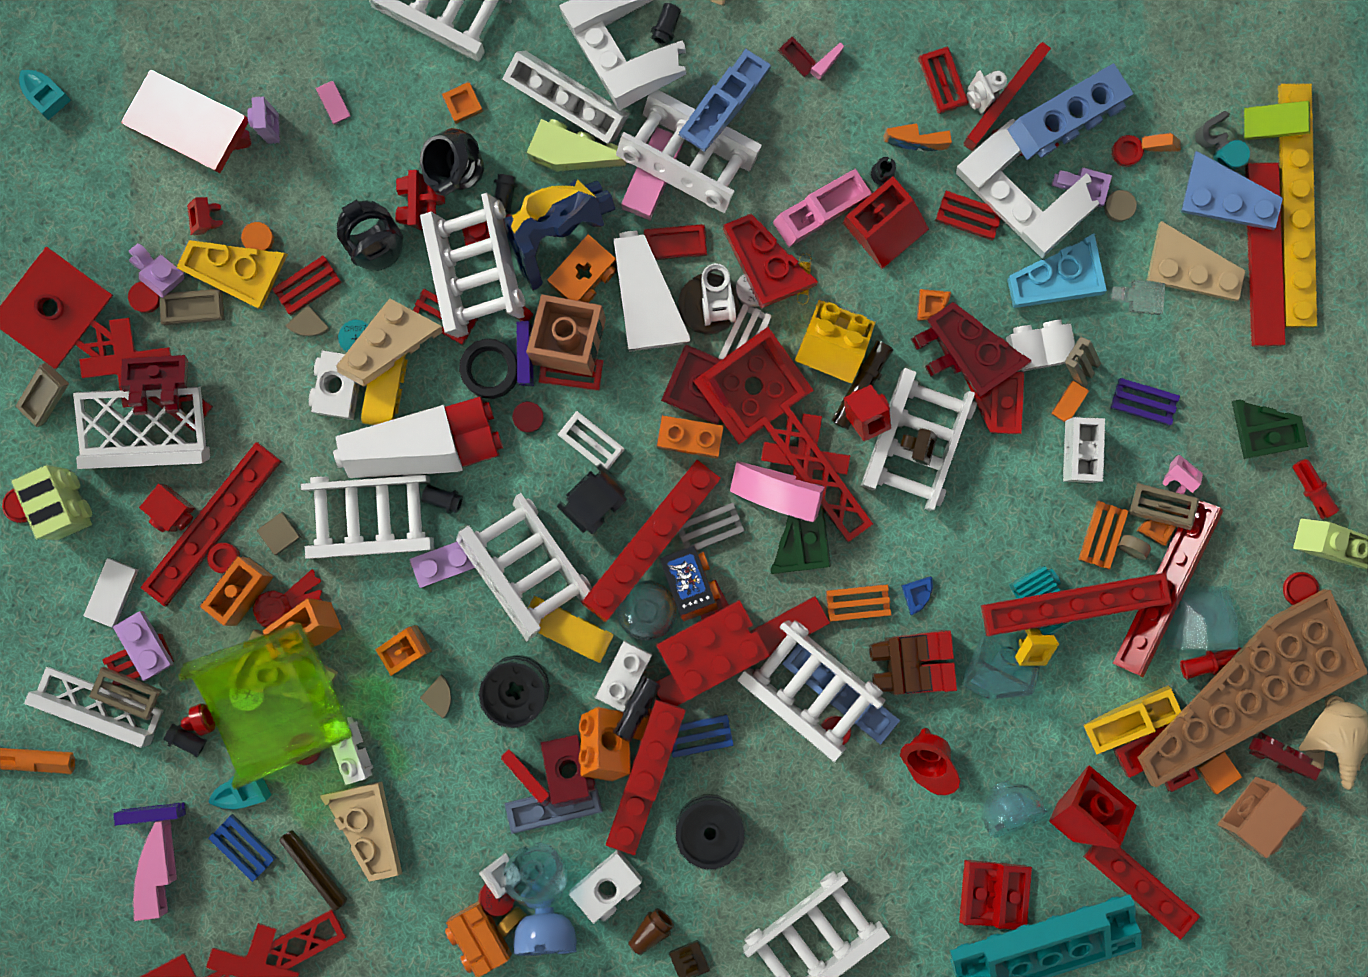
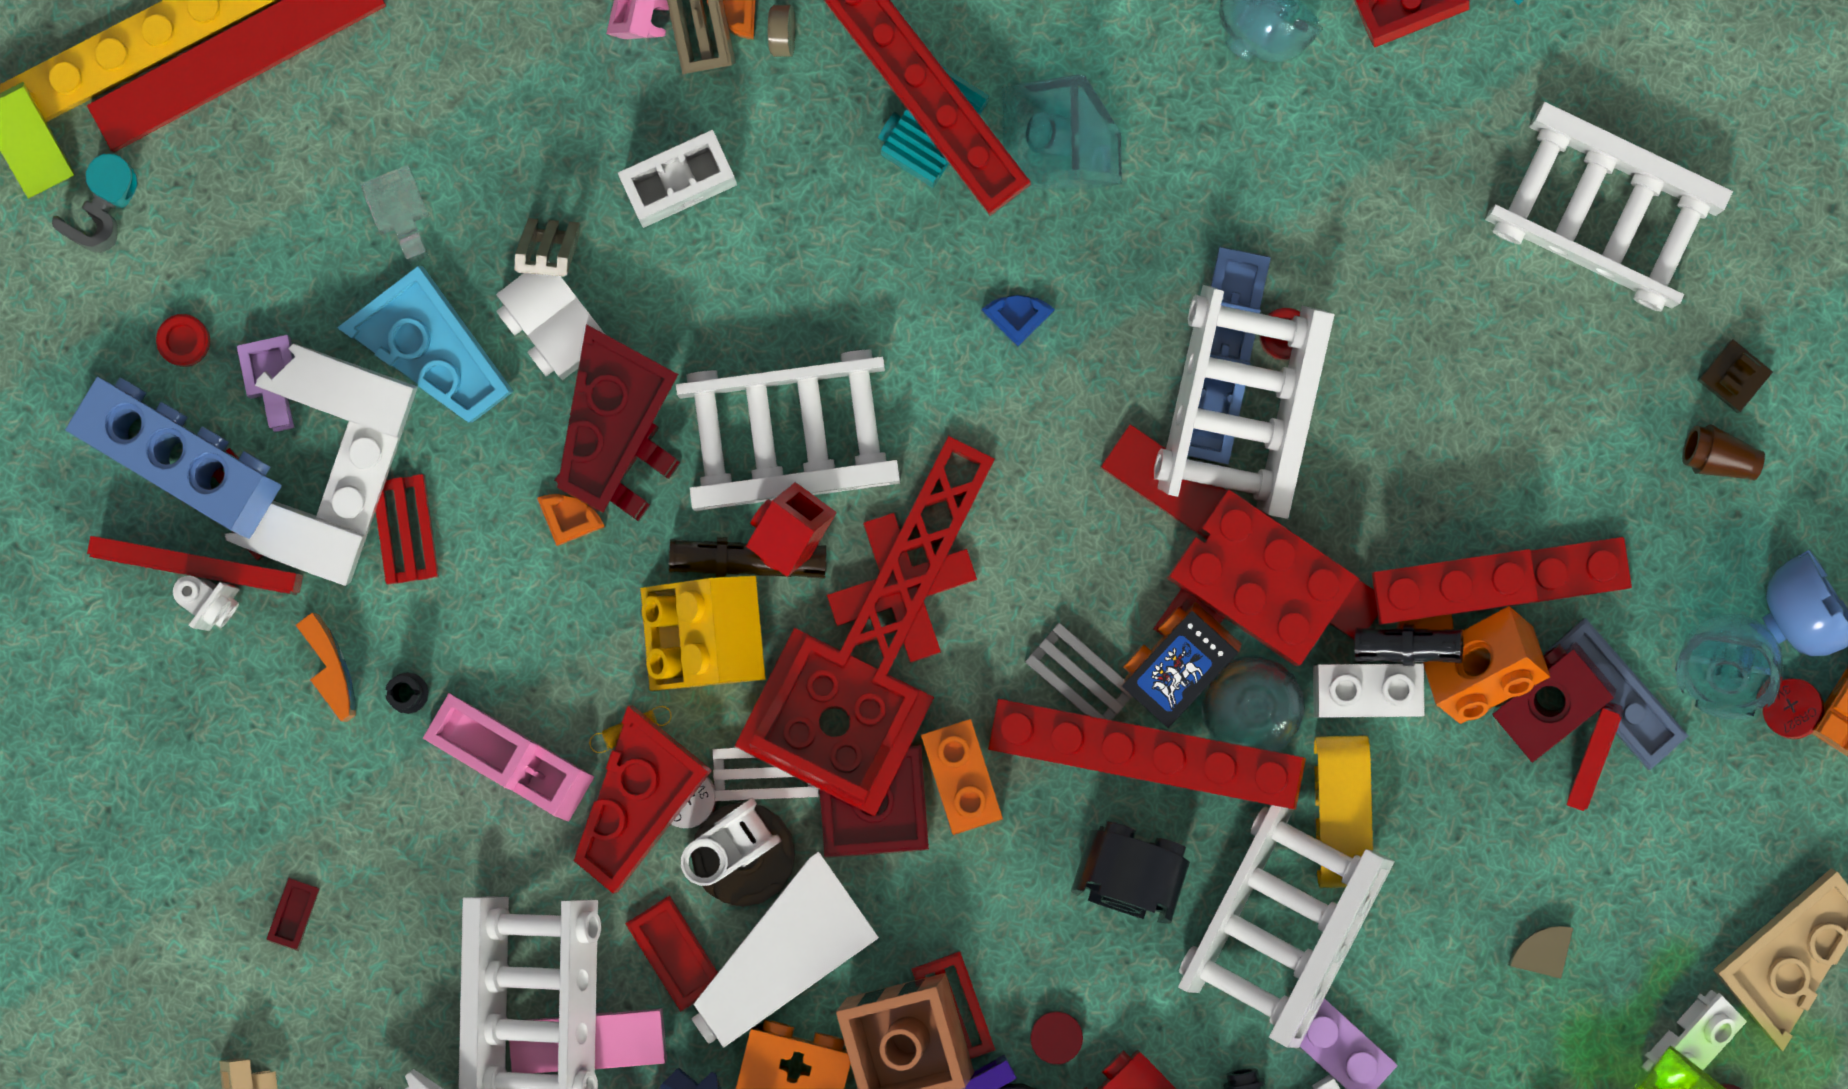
camera: 115 degrees left, 0 degrees up
orange slope [375,625,432,676] -> none
black wheel [478,655,550,728] -> none
white tile [479,853,524,899] -> none
pearl gold tile [496,907,527,937] -> none
white tile [558,411,625,470] -> none
white brick [569,850,642,924] -> none
blue tile [672,714,734,758] -> none
black wheel [676,794,745,870] -> none
medium blue slope [679,49,771,152] -> none
bright pink slope [730,461,824,522] -> none
dark green wing [771,505,831,574] -> none
bright pink piece [810,43,844,80] -> none
orange tile [826,584,891,622] -> none
red slope [842,176,929,269] -> none
reddish brown hips [869,630,957,695] -> none
dark brown tile [900,428,938,466] -> none
red piece [900,728,960,795] -> none
red tile [918,46,968,115] -> none
red wing [964,372,1024,435] -> none
yellow tile [1015,628,1059,666] -> none
orange piece [1051,381,1089,422] -> none
orange tile [1078,501,1128,569] -> none
dark tan tile [1104,190,1137,222] -> none
dark purple tile [1110,378,1180,426] -> none
orange tile [1142,133,1181,152] -> none
tan wing [1147,221,1245,302] -> none
medium blue wing [1181,151,1283,230] -> none

